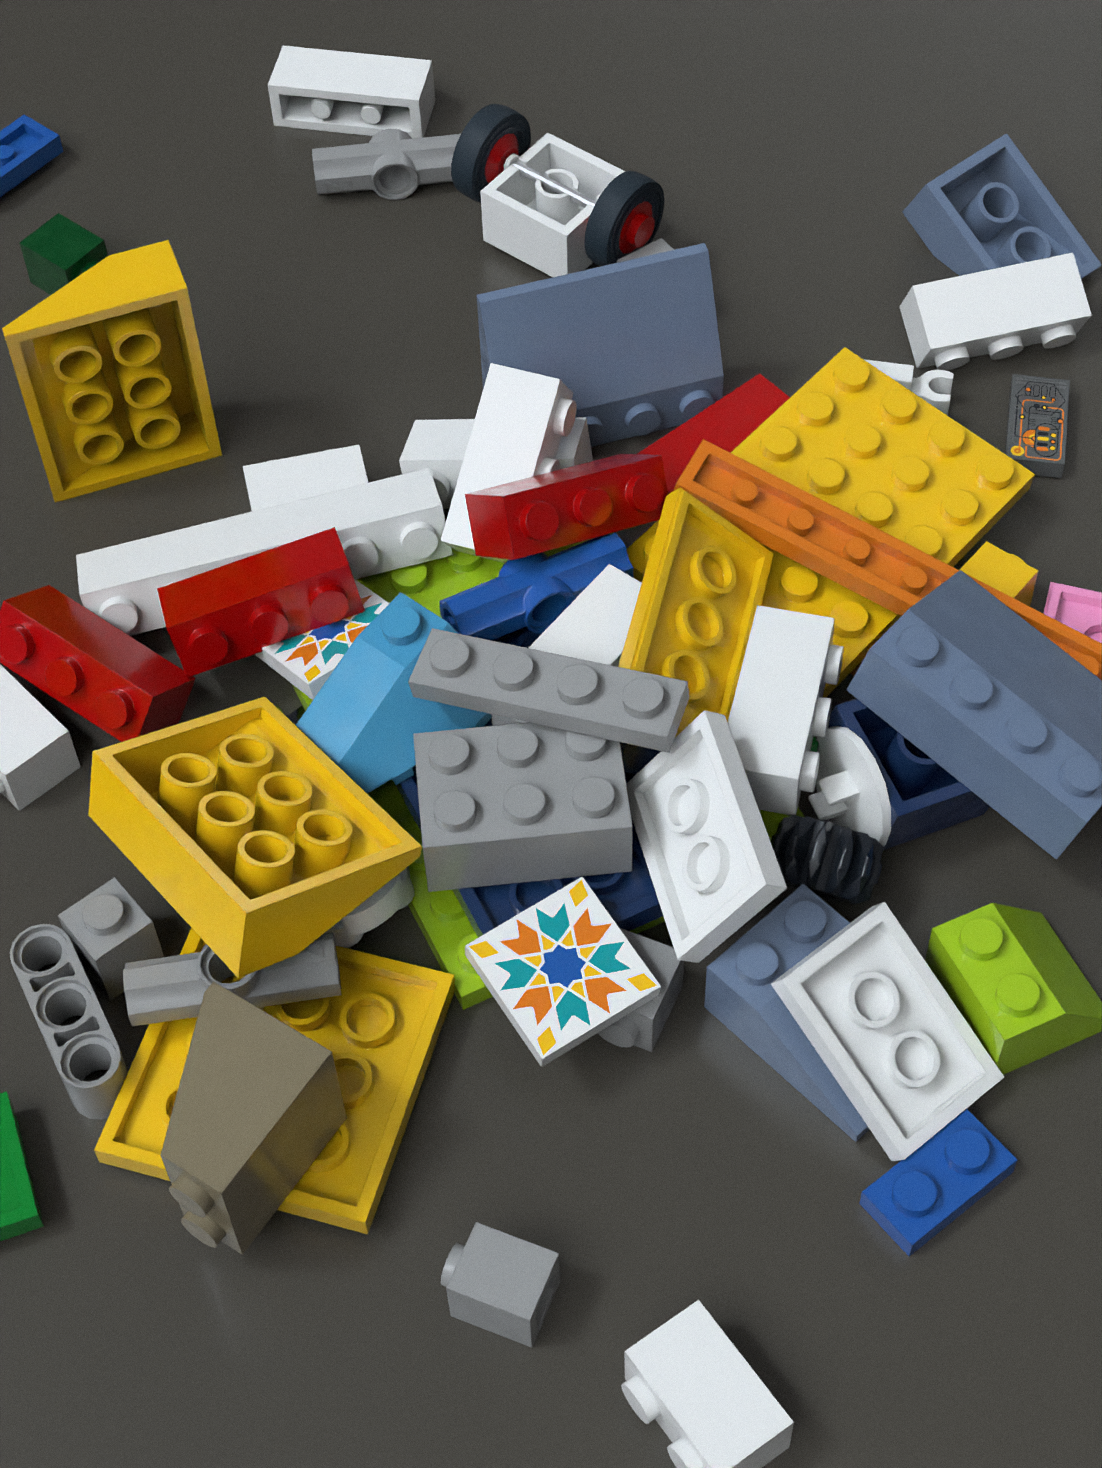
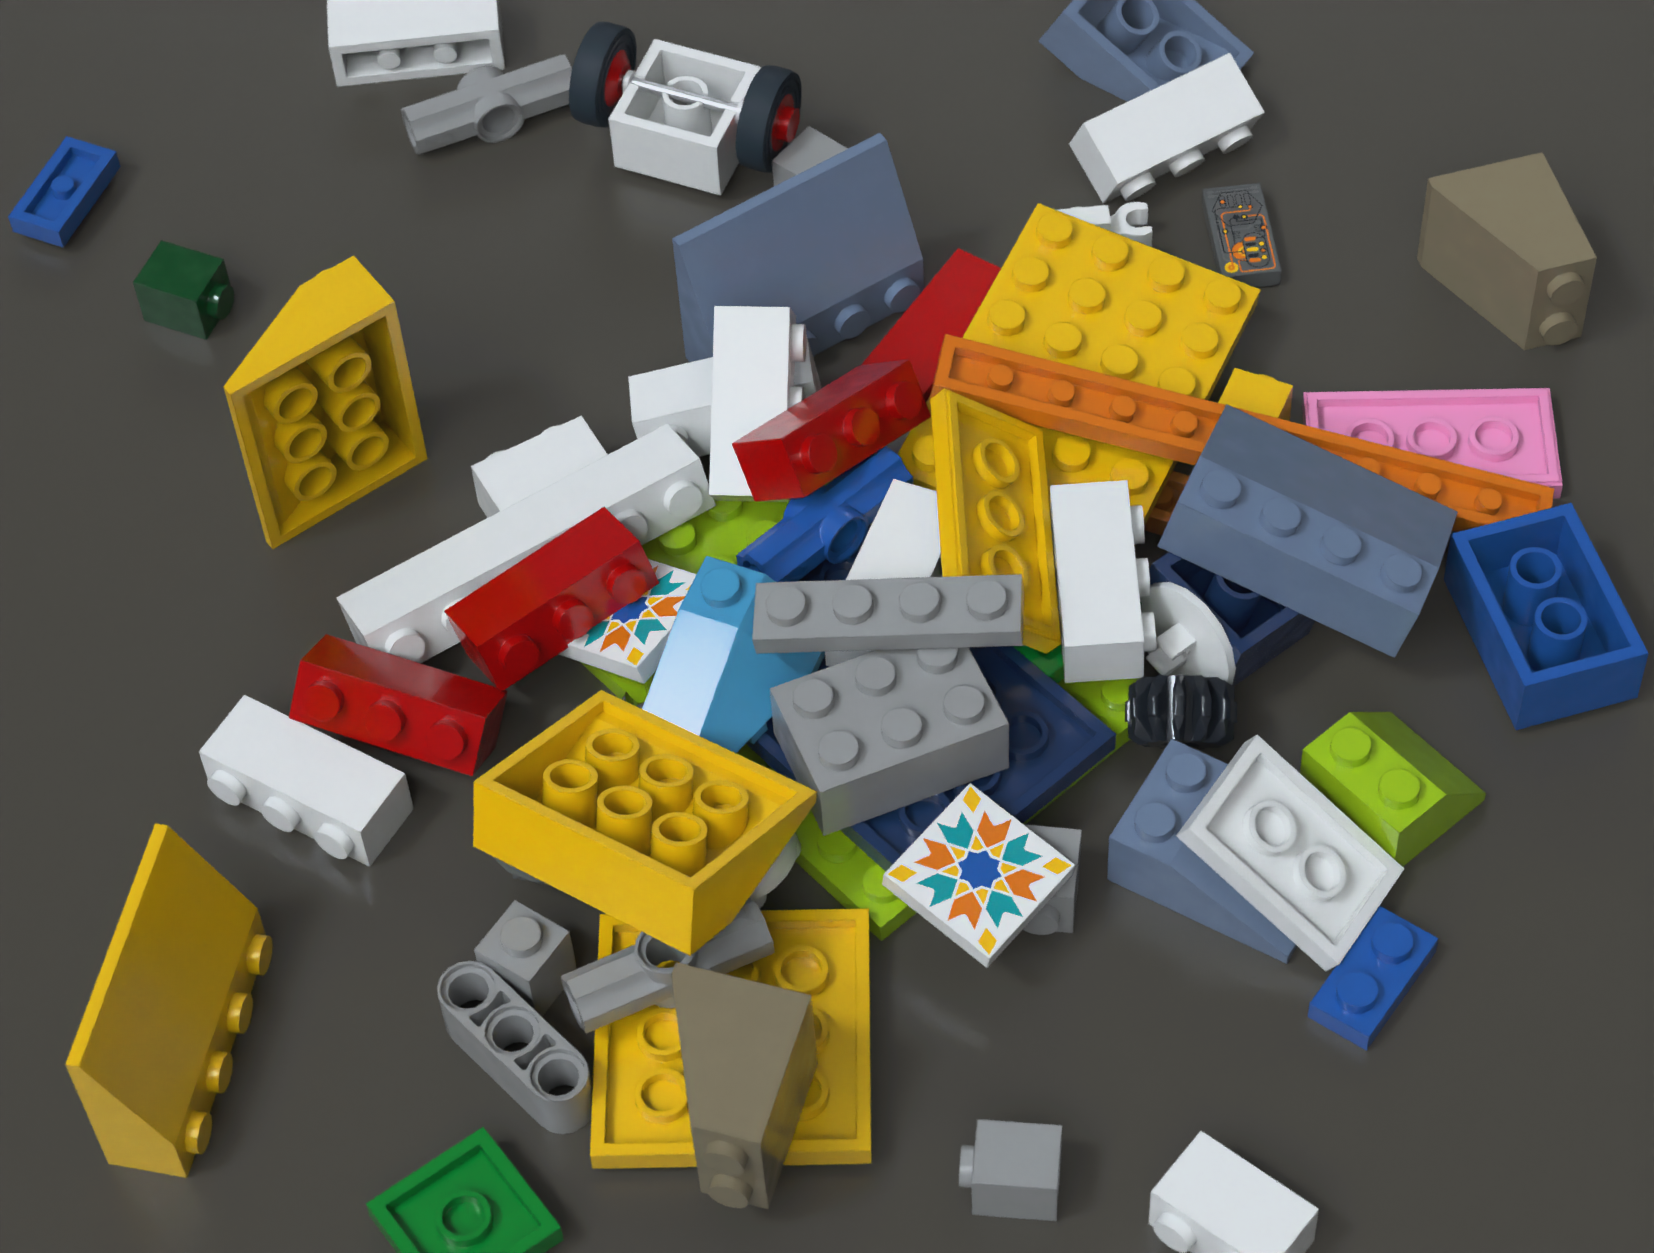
camera: 15 degrees left, 0 degrees up
white plate [626,710,787,963] -> none

